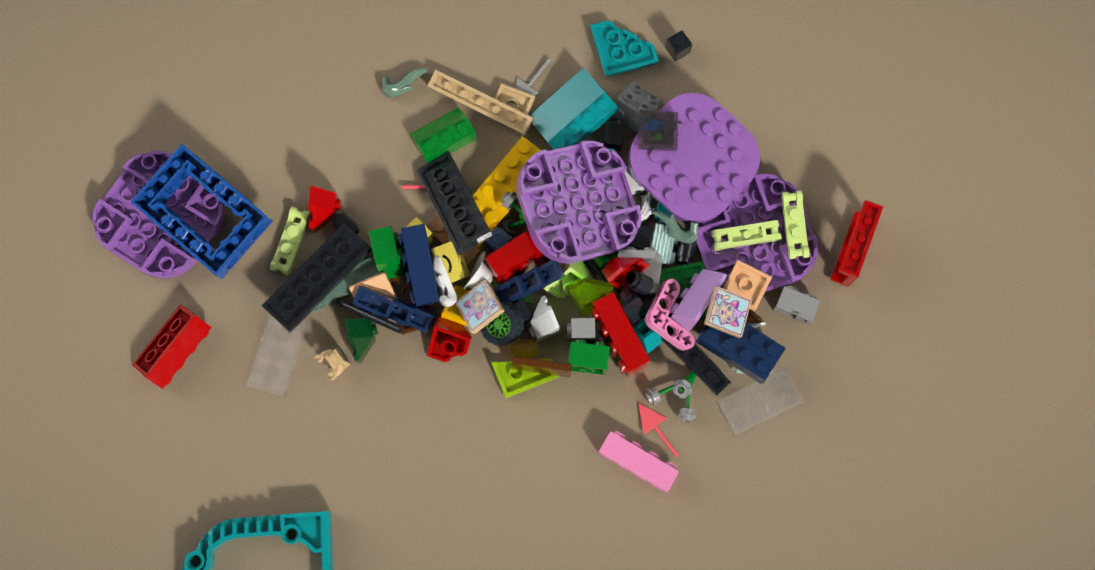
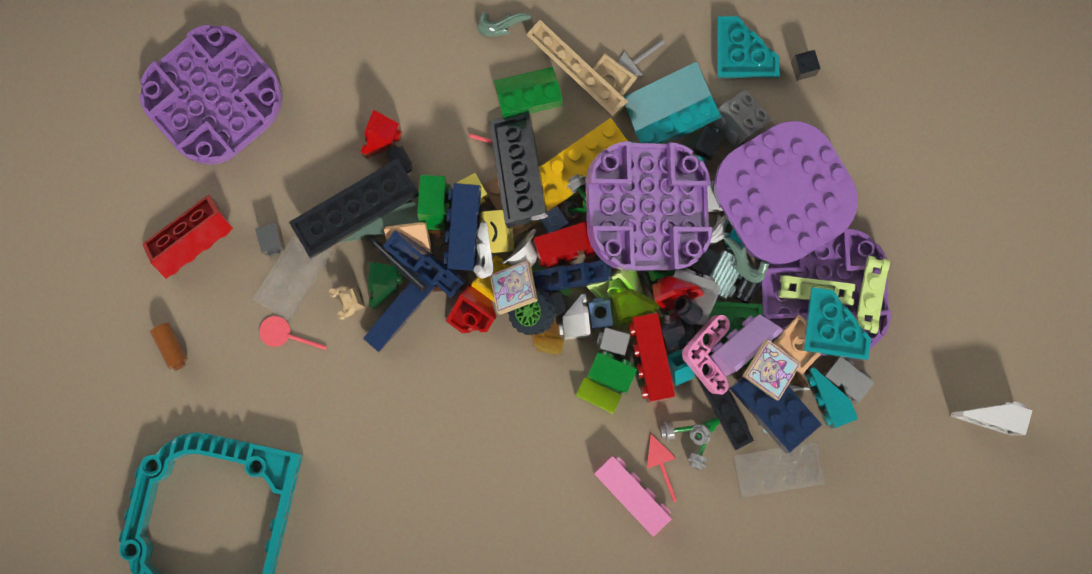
camera: 20 degrees right, 5 degrees up
blue brick [131,144,273,279] -> none
yellowish green plate [270,206,310,276] -> none
lime wing [491,358,560,399] -> none
reddish brown tile [512,356,572,378] -> none
clear smoke tile [638,110,678,151] -> none
red window [830,200,883,287] -> none
none -> dark orange brick [150,322,188,371]
none -> dark grey brick [255,223,286,257]
none -> coral piece [259,316,327,350]
none -> dark blue slope [363,274,435,353]
none -> lime slope [575,377,622,414]
none -> medium blue brick [588,298,613,330]
none -> teal plate [803,287,871,360]
none -> teal slope [806,368,858,429]
none -> white slope [951,401,1033,436]

